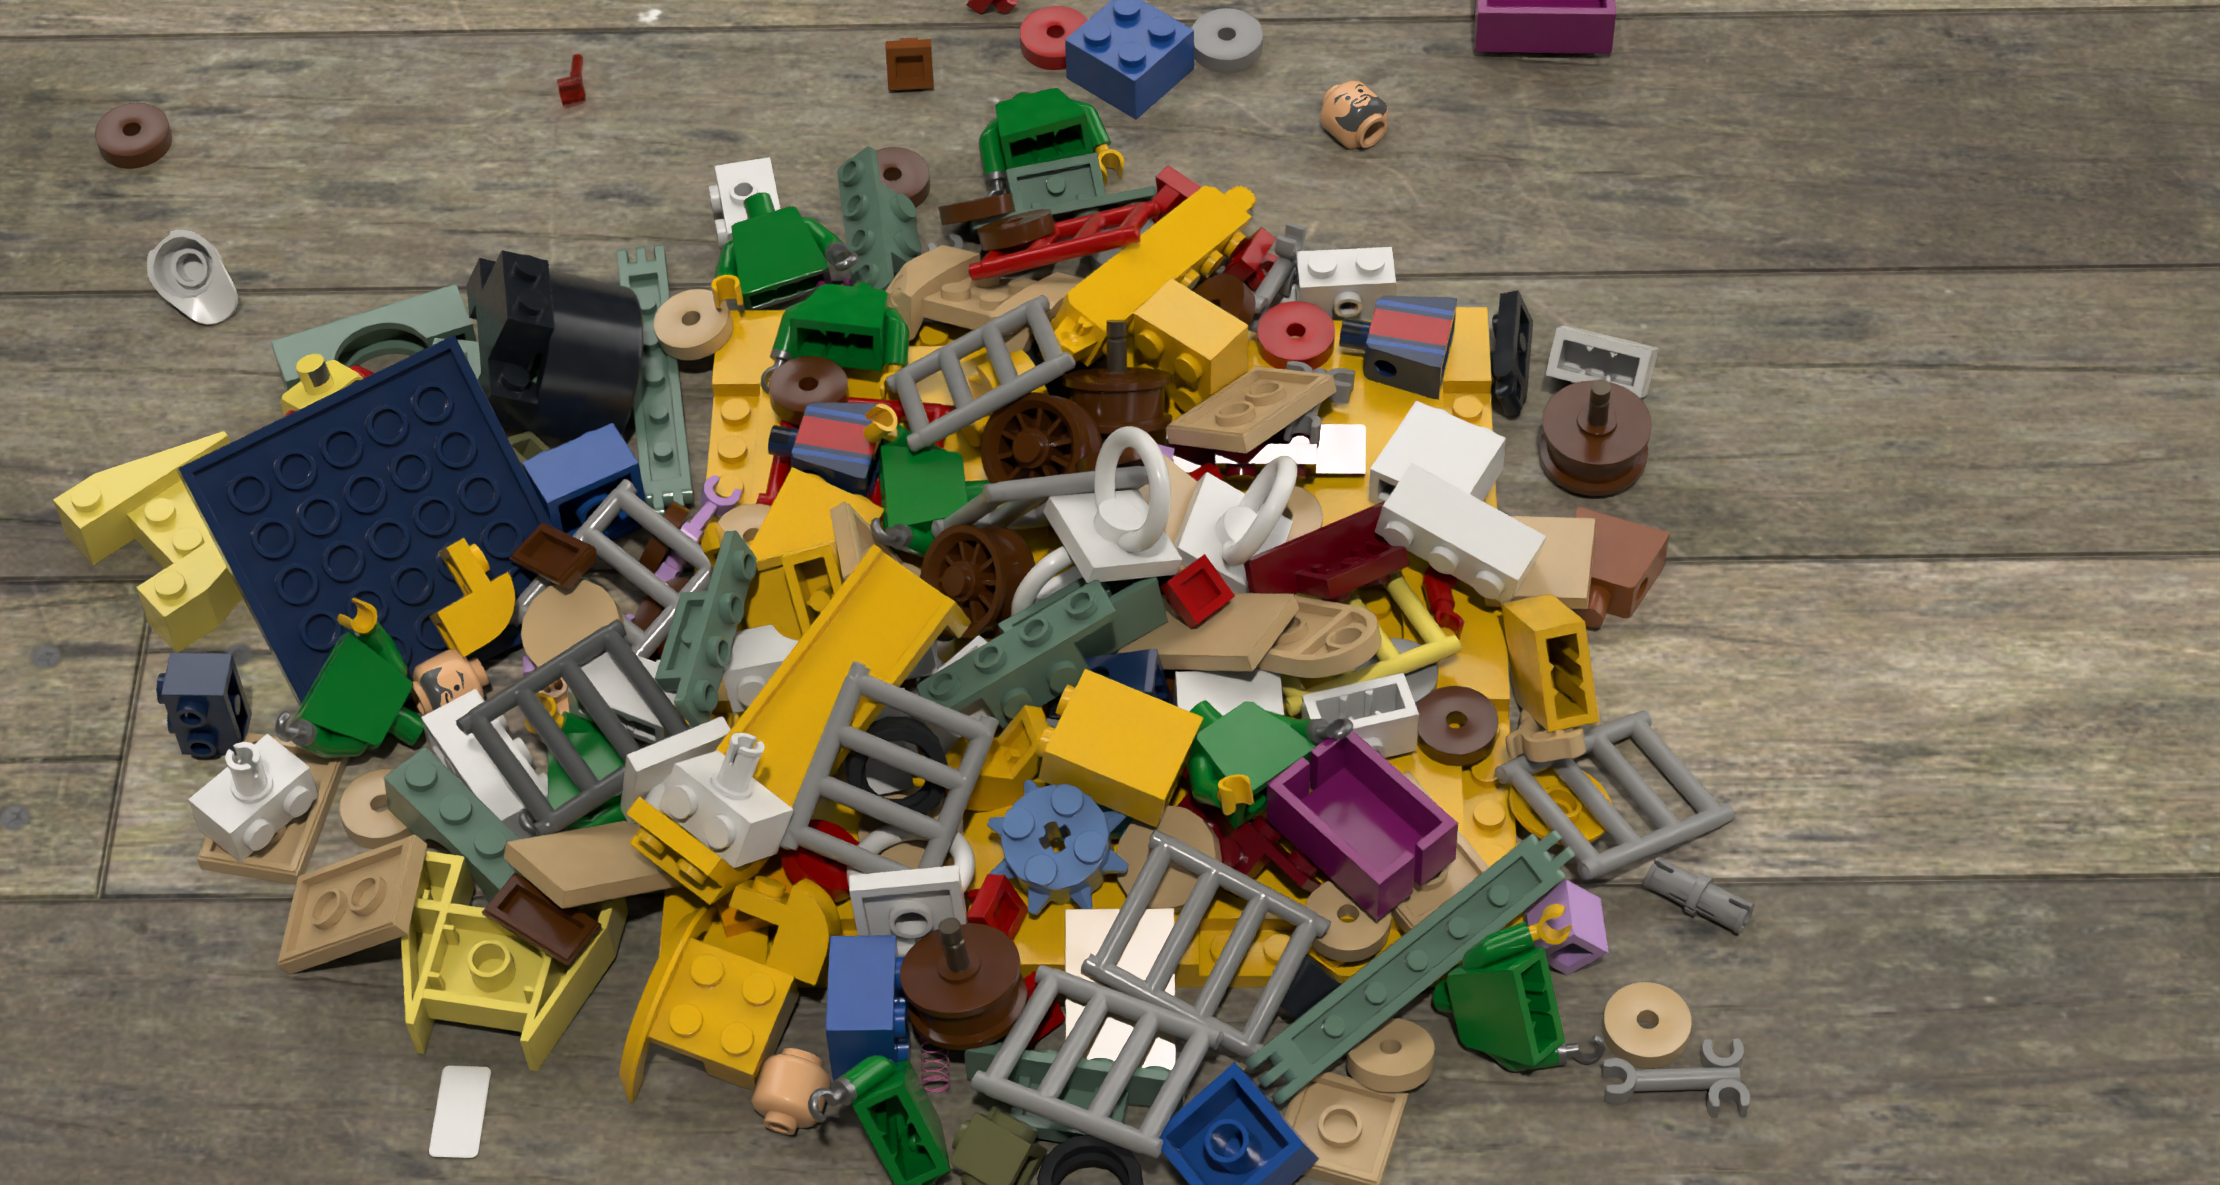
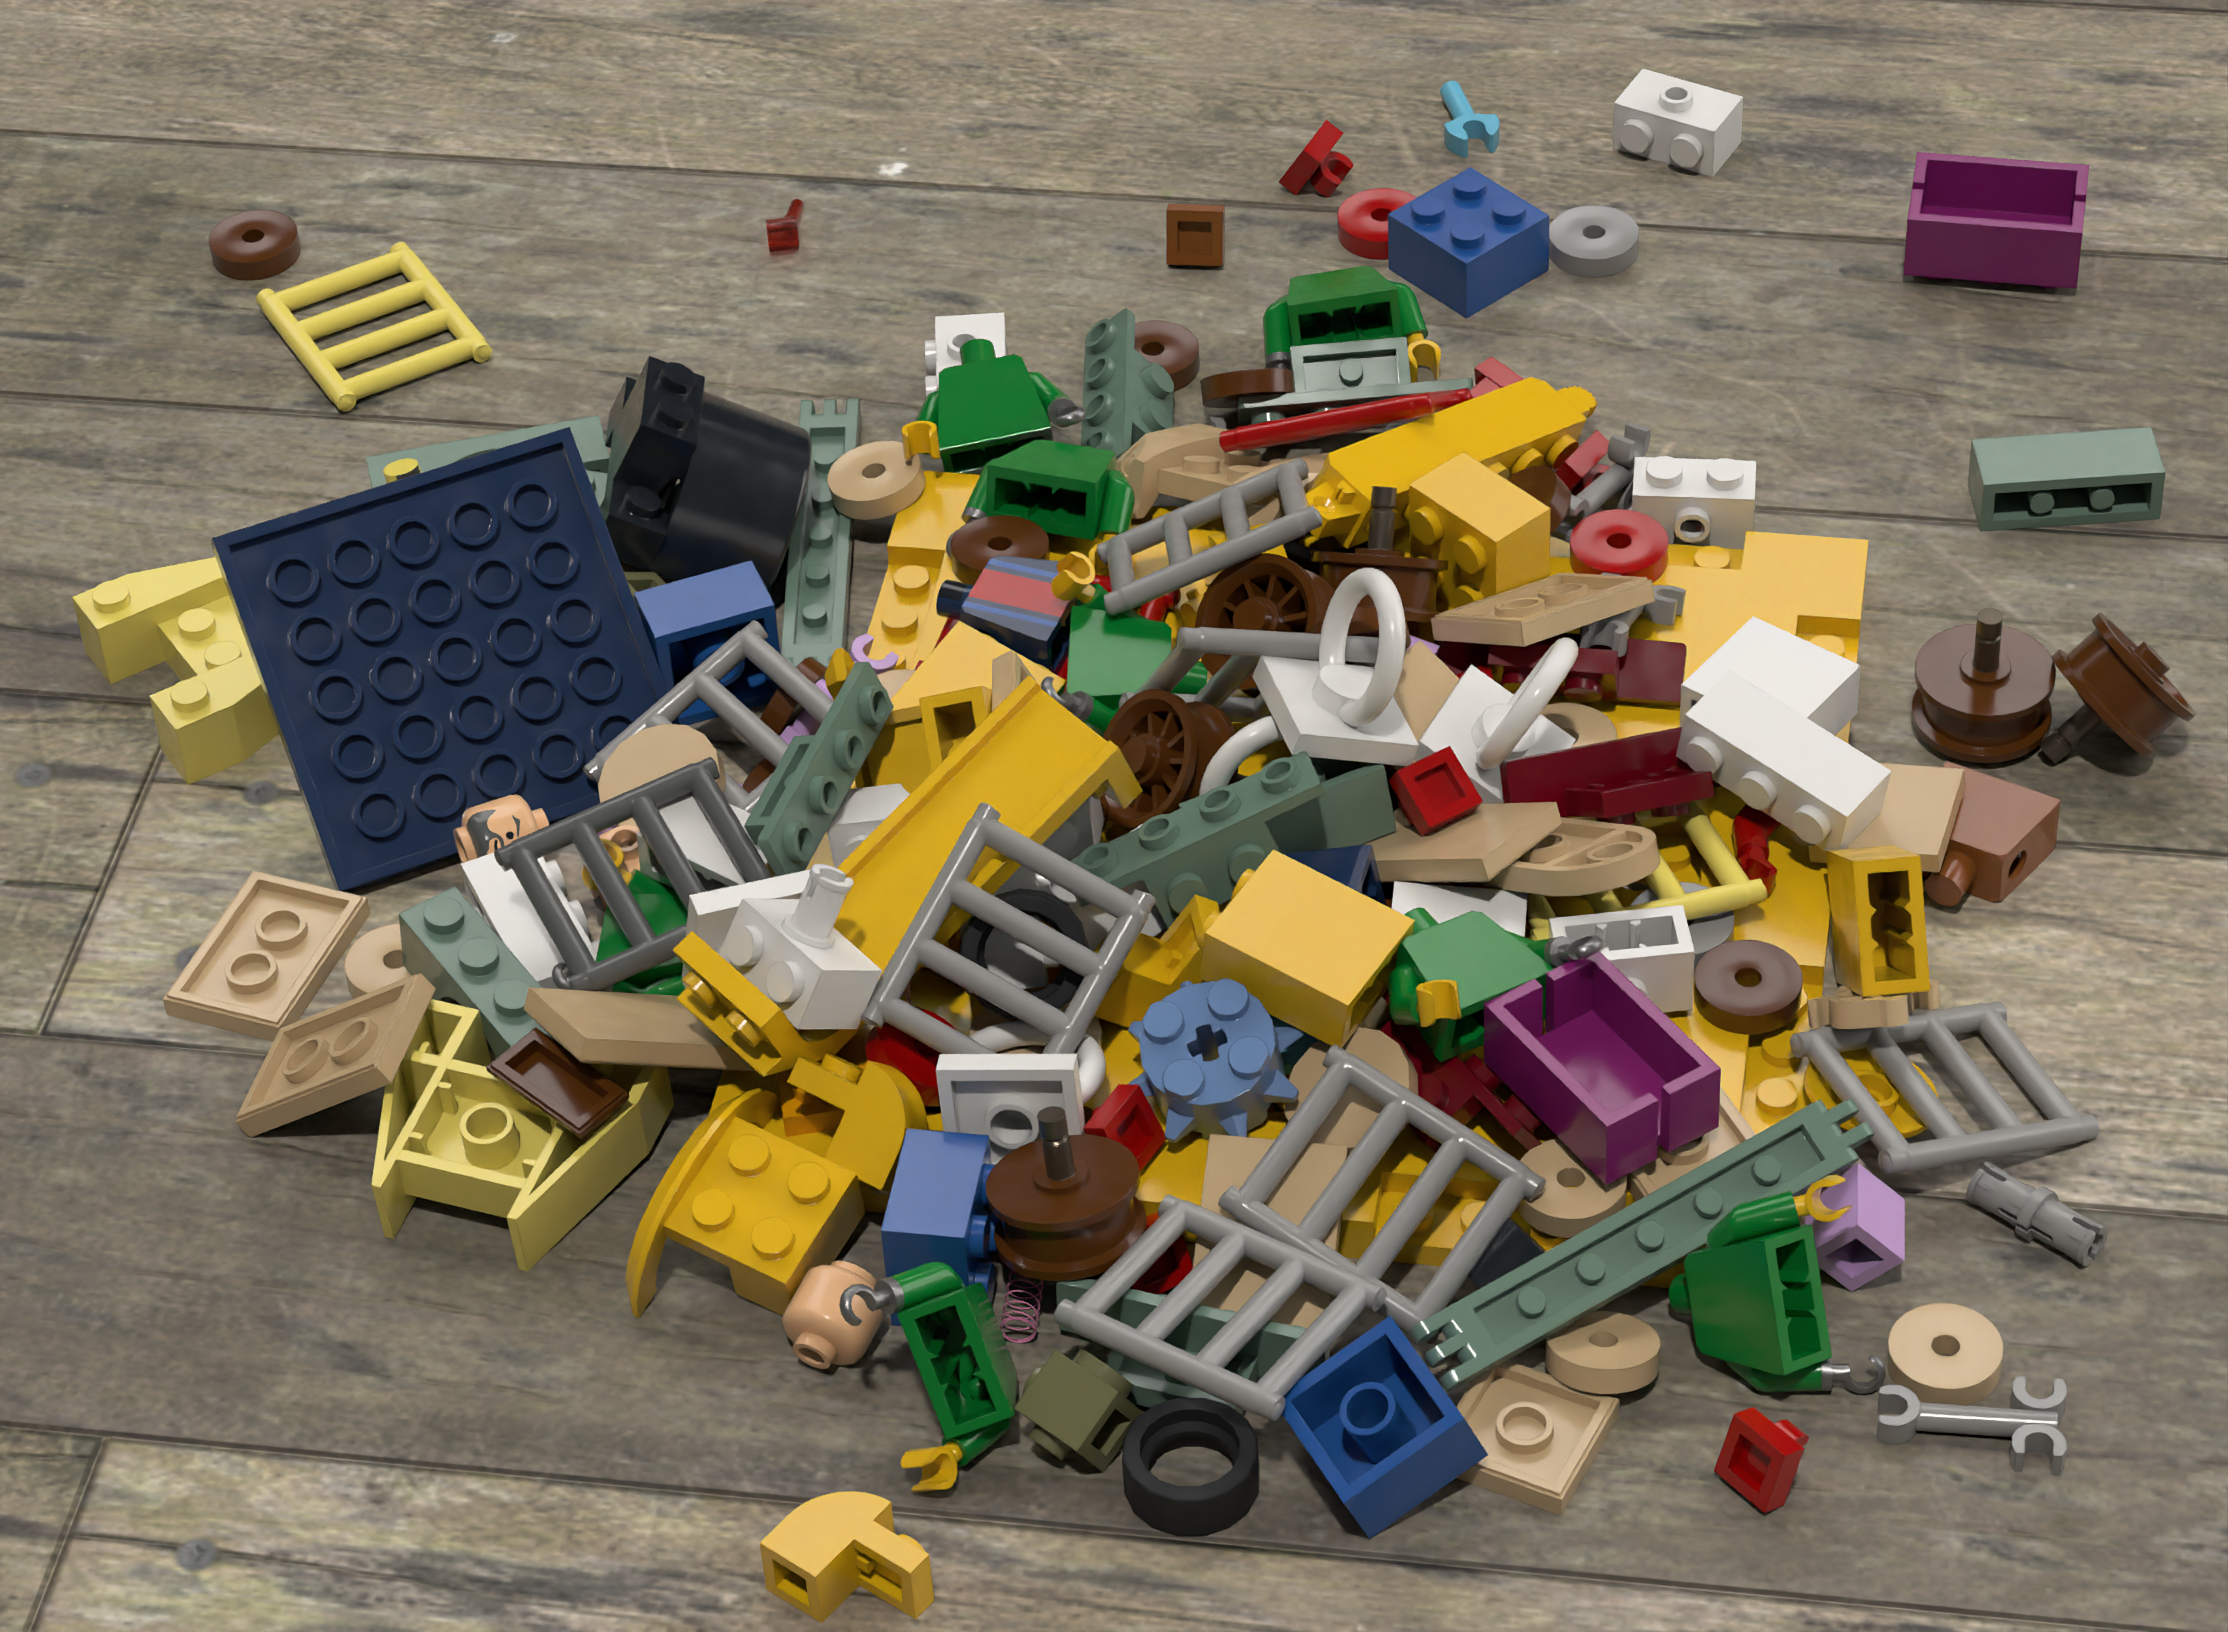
camera: 10 degrees right, 10 degrees down
white piece [147,230,238,325] -> none
dark blue brick [156,652,252,757] -> none
white brick [188,734,319,863] -> none
green torso [275,598,424,758] -> none
yellow brick [429,538,515,658] -> none
white sticker [429,1066,491,1158] -> none
reddish brown tile [509,523,596,589] -> none
reddish brown piece [977,209,1056,250] -> none
light nougat head [1320,81,1388,149] -> none
dark blue torso [1339,296,1457,400] -> none
black hinge [1490,290,1533,416] -> none
white brick [1545,325,1659,399] -> none
none -> light yellow bar [256,242,492,412]
none -> red tile [1714,1407,1809,1513]
none -> sand green brick [1968,427,2166,532]
none -> reddish brown wheel [2039,613,2196,764]

